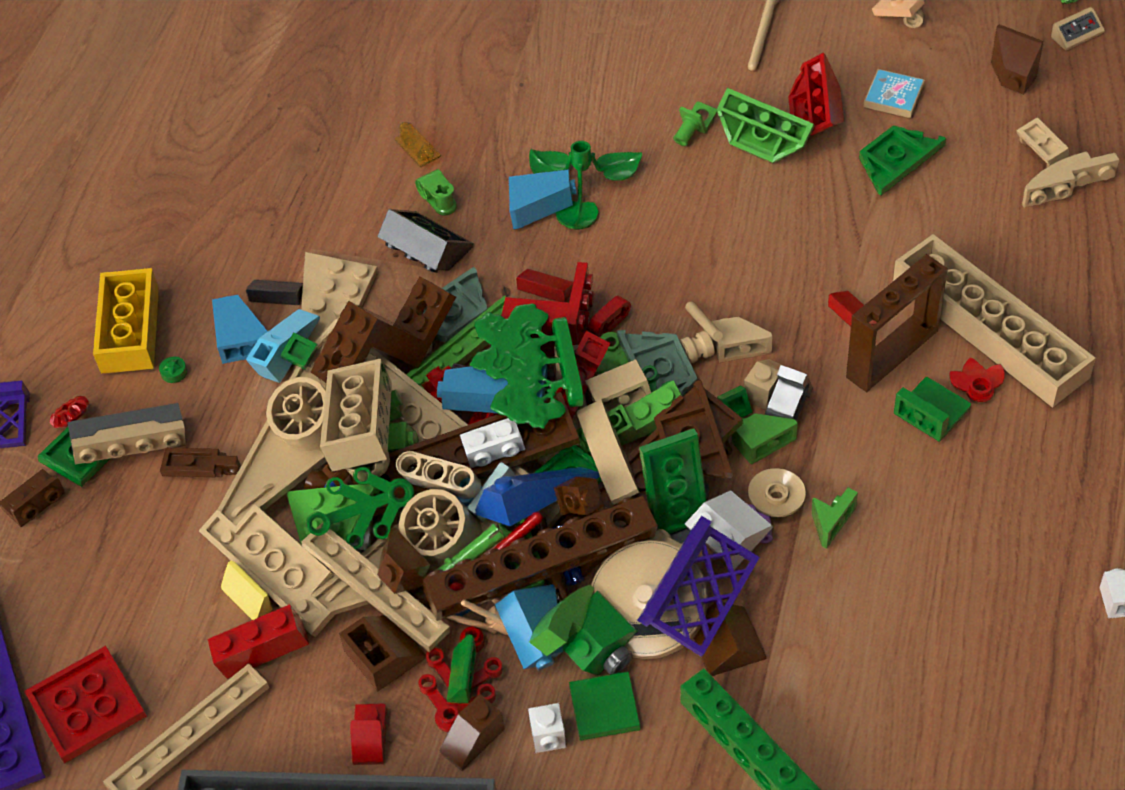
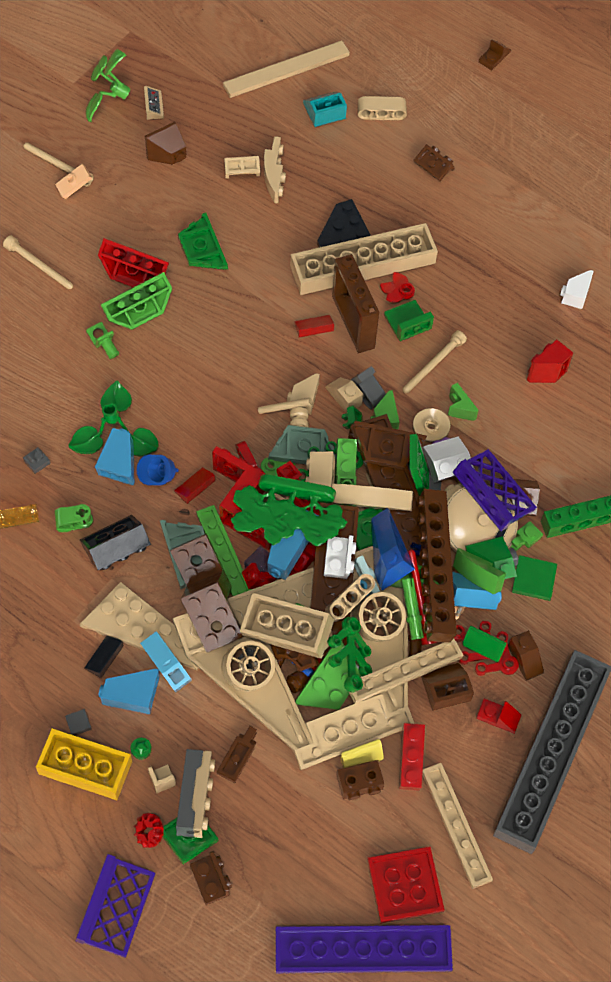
camera: 75 degrees left, 10 degrees up
green tile [281,332,318,370] -> none
reddish brown slope [377,528,430,594] -> none
white brick [528,703,566,753] -> none
reddish brown brick [553,476,604,515] -> none
tile [863,69,925,118] -> none
none -> dark grey tile [23,447,50,474]
none -> dark grey tile [65,709,92,736]
none -> blue piece [137,455,179,485]
none -> tan panel [148,765,176,794]
none -> black plate [317,199,371,248]
none -> reddish brown brick [336,760,385,800]
none -> tan piece [403,330,467,393]
none -> bright green plate [510,521,543,551]
none -> red slope [527,339,573,383]

